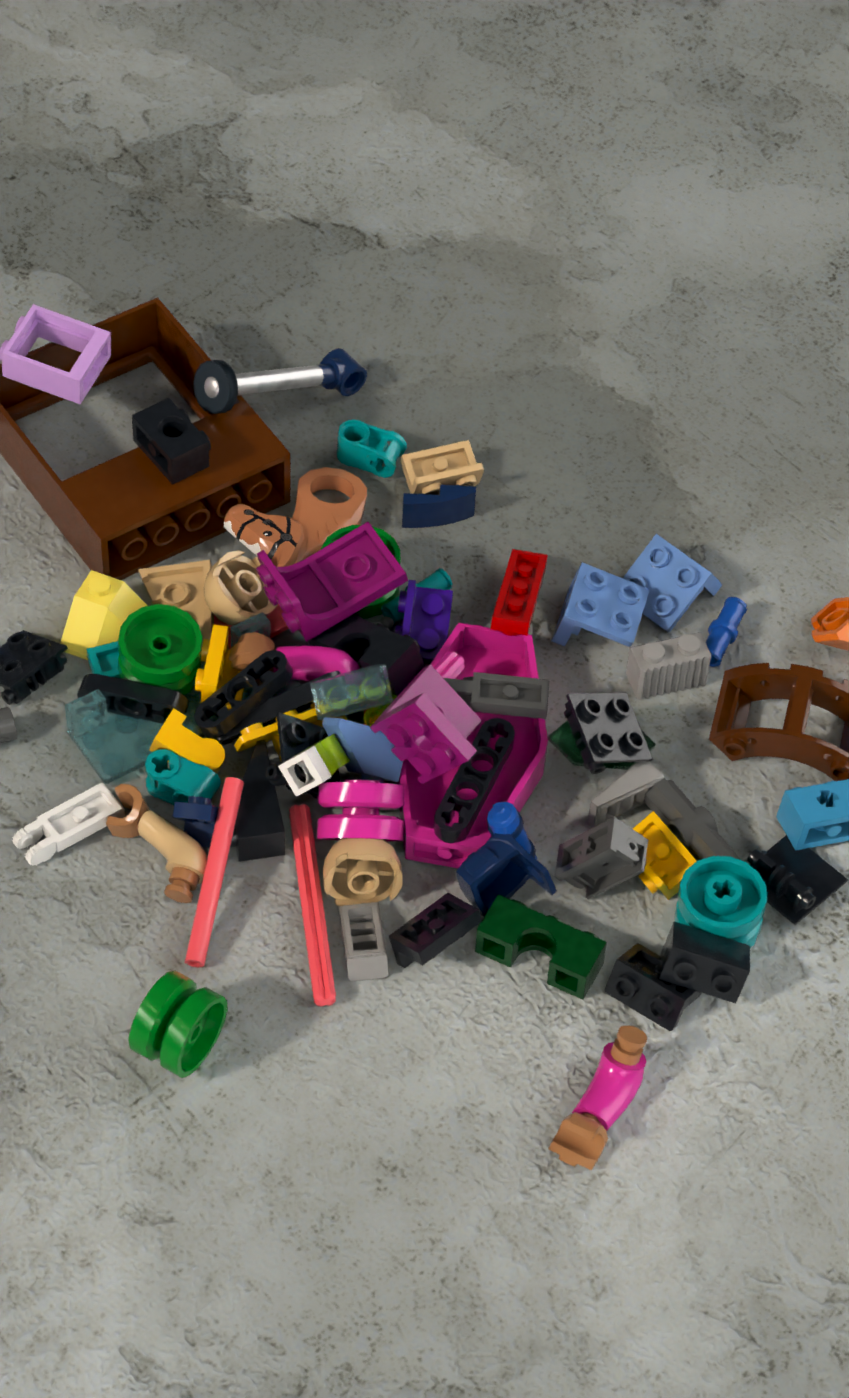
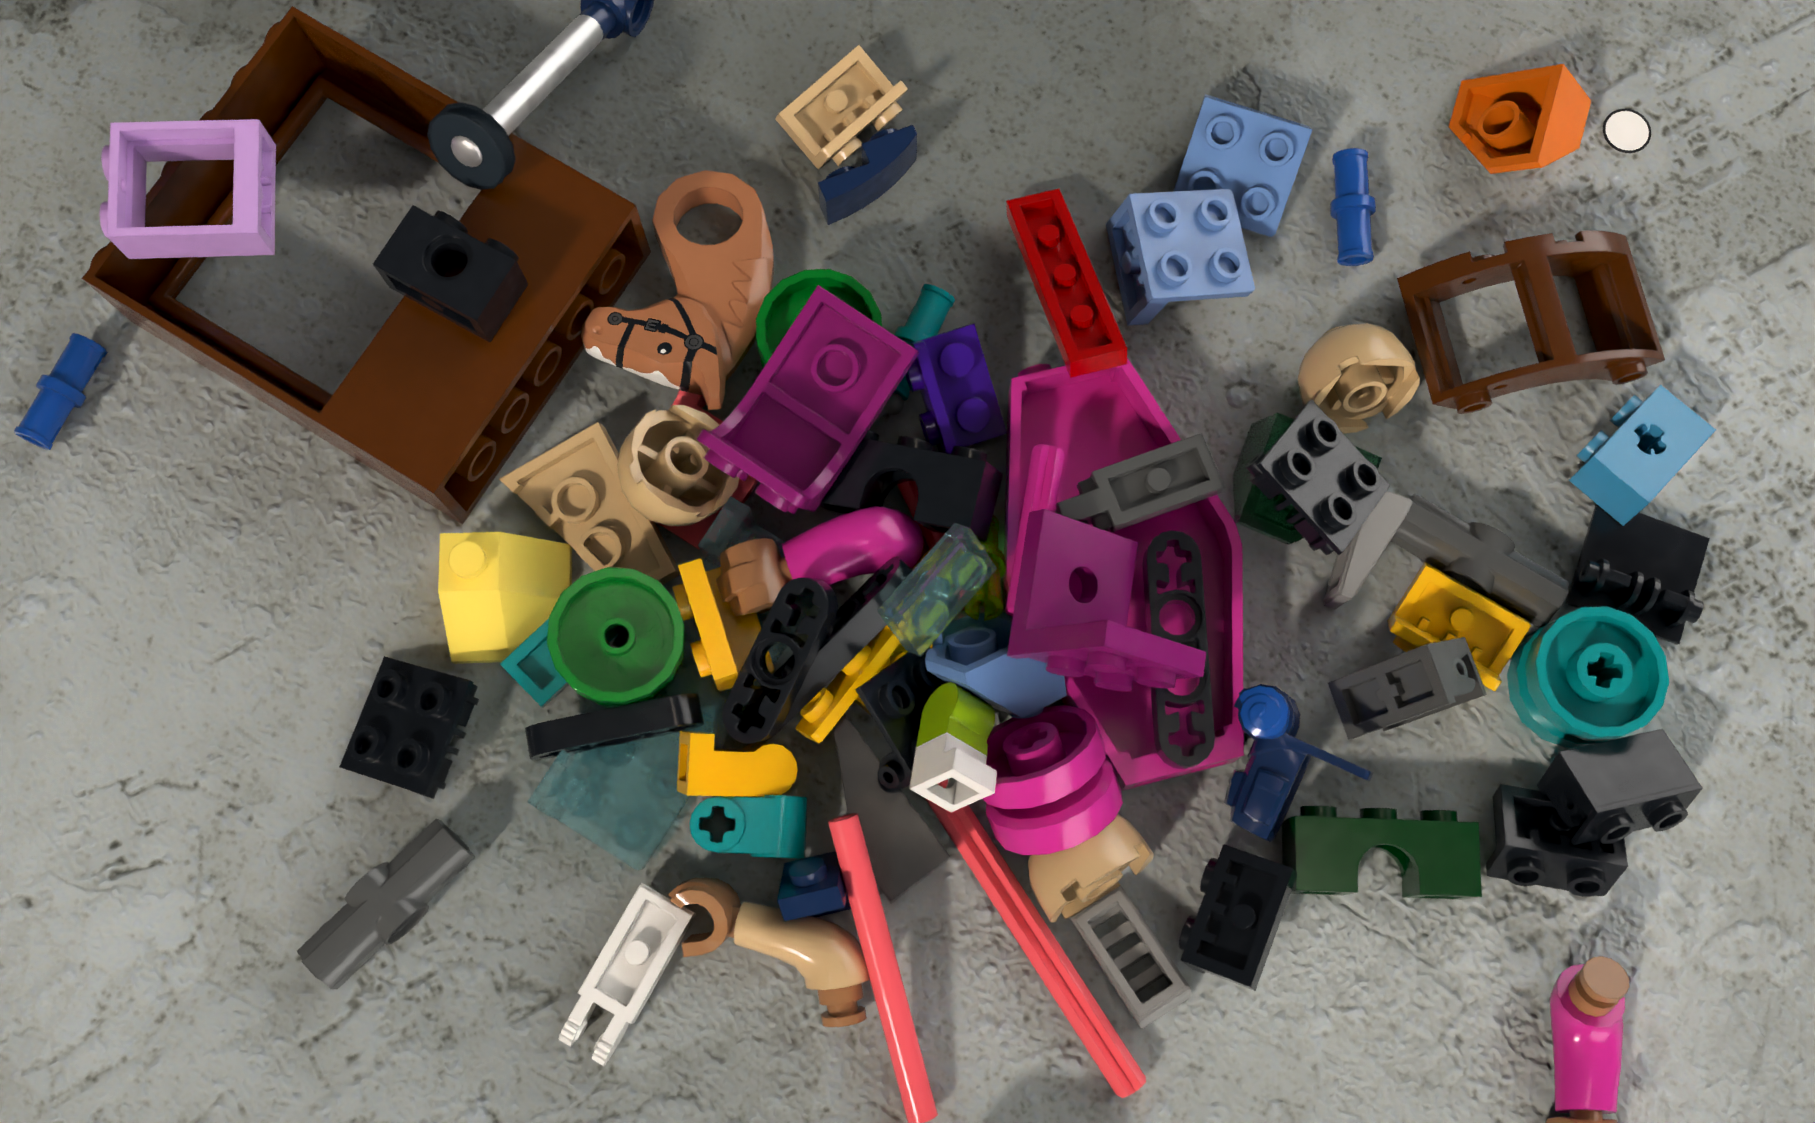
camera: 25 degrees left, 25 degrees up
teal piece [336,419,407,478] -> none
light grey brick [626,632,711,700] -> none
none -> tan cylinder [1298,323,1420,434]

